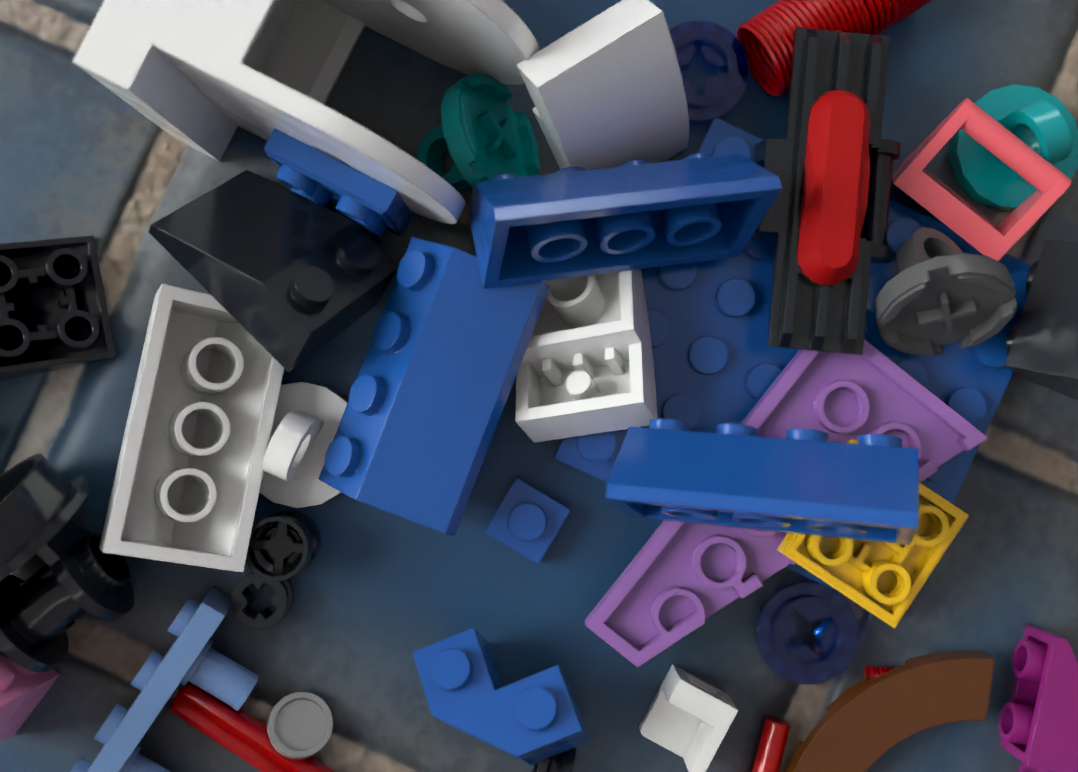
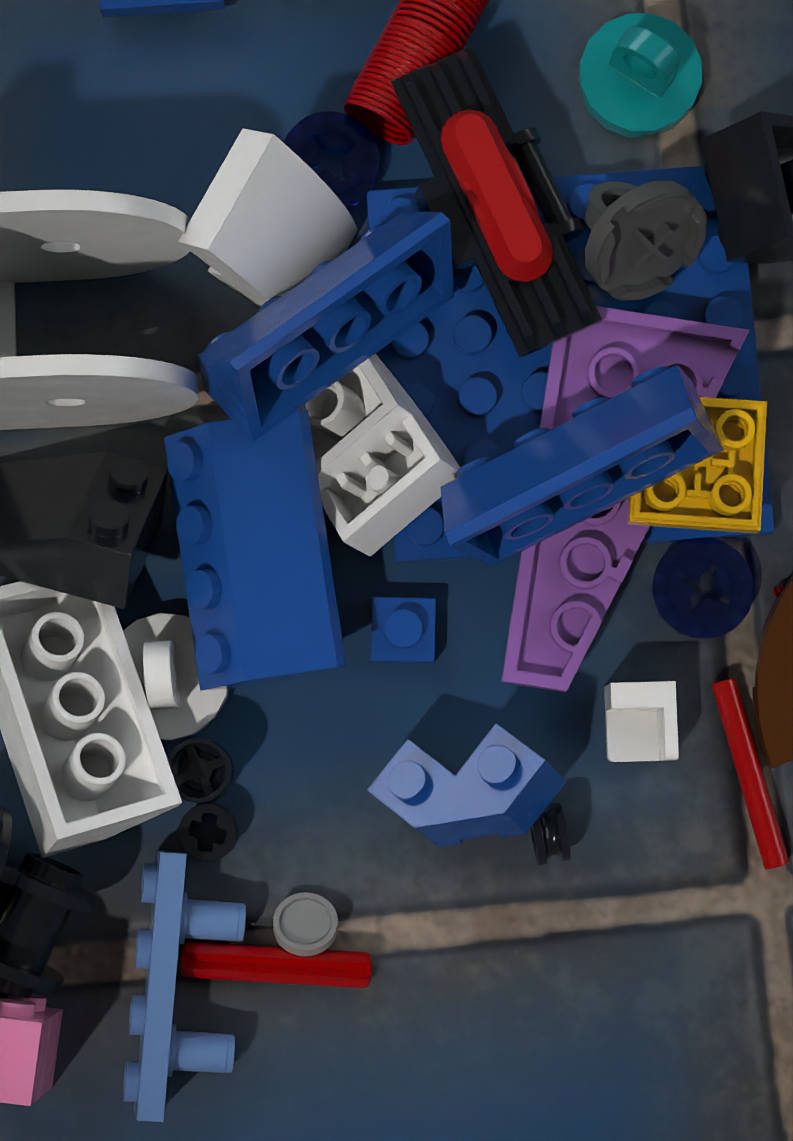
camera: 30 degrees left, 5 degrees down
blue tile [264,128,413,238] -> none
teal tile [417,73,540,192] -> none
coral tile [892,97,1072,261] -> none

